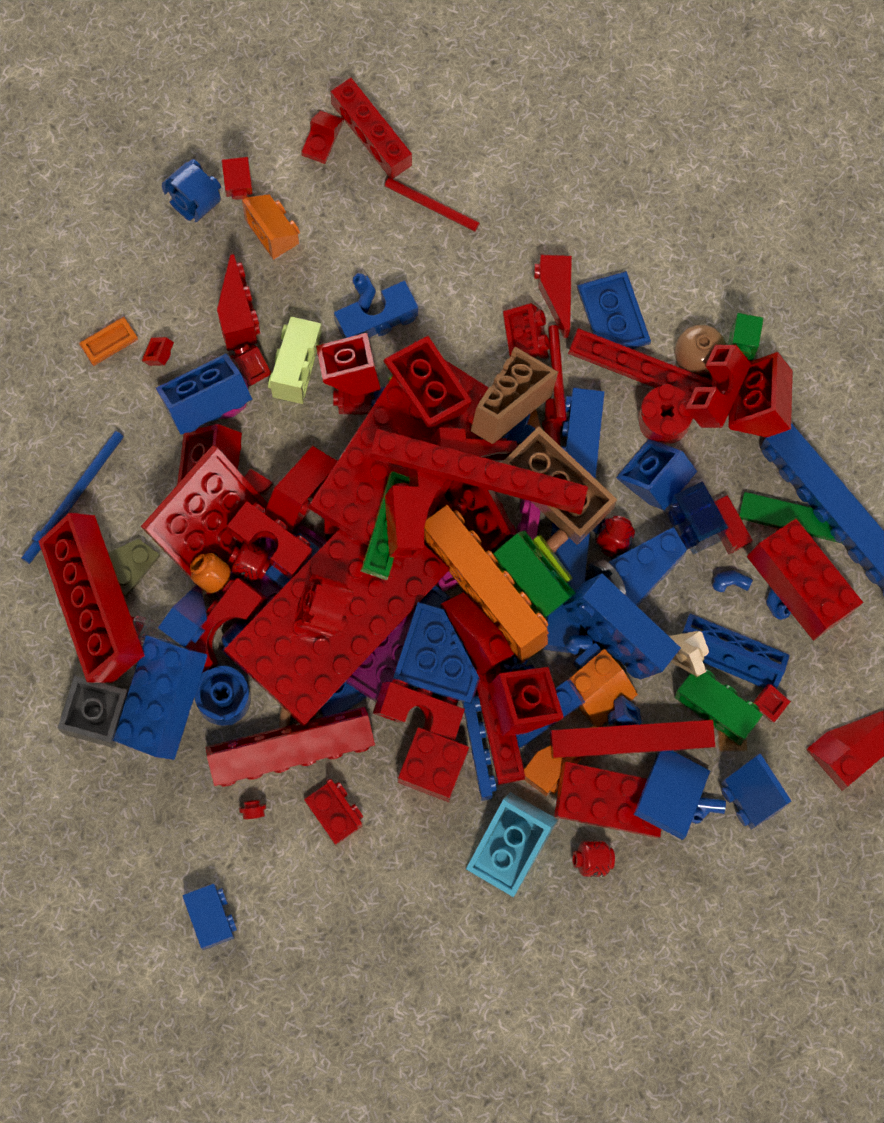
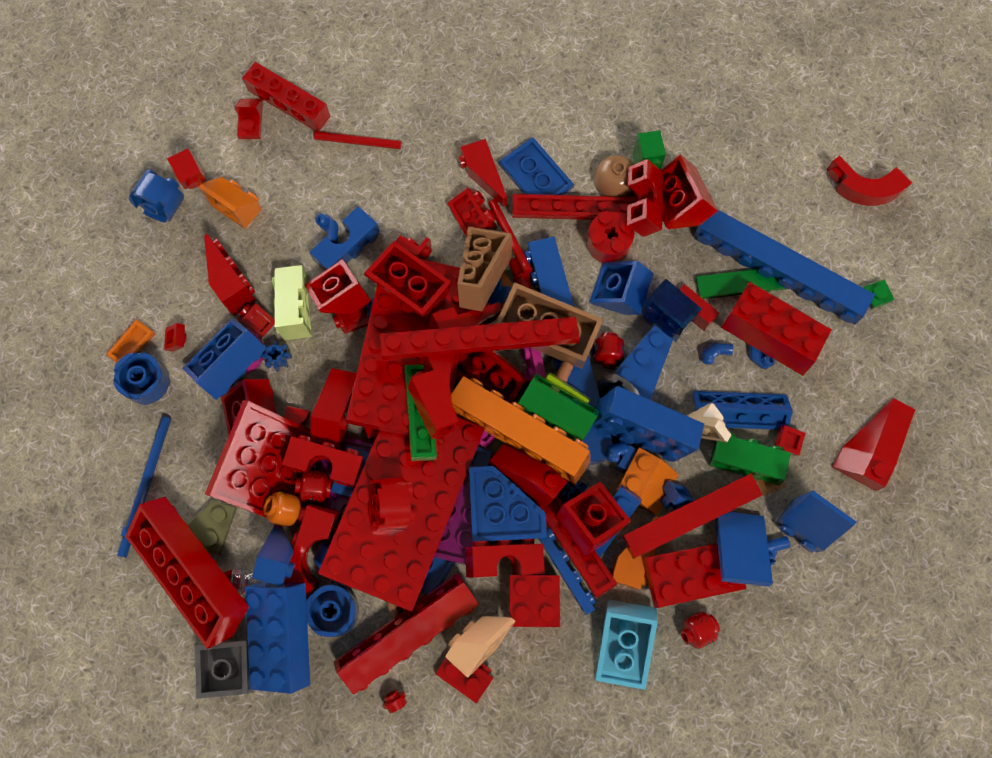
camera: 15 degrees left, 0 degrees up
none -> blue brick [113,353,171,405]
none -> blue gear [262,341,292,372]
none -> red bracket [395,235,432,260]
none -> light nougat slope [445,616,515,678]

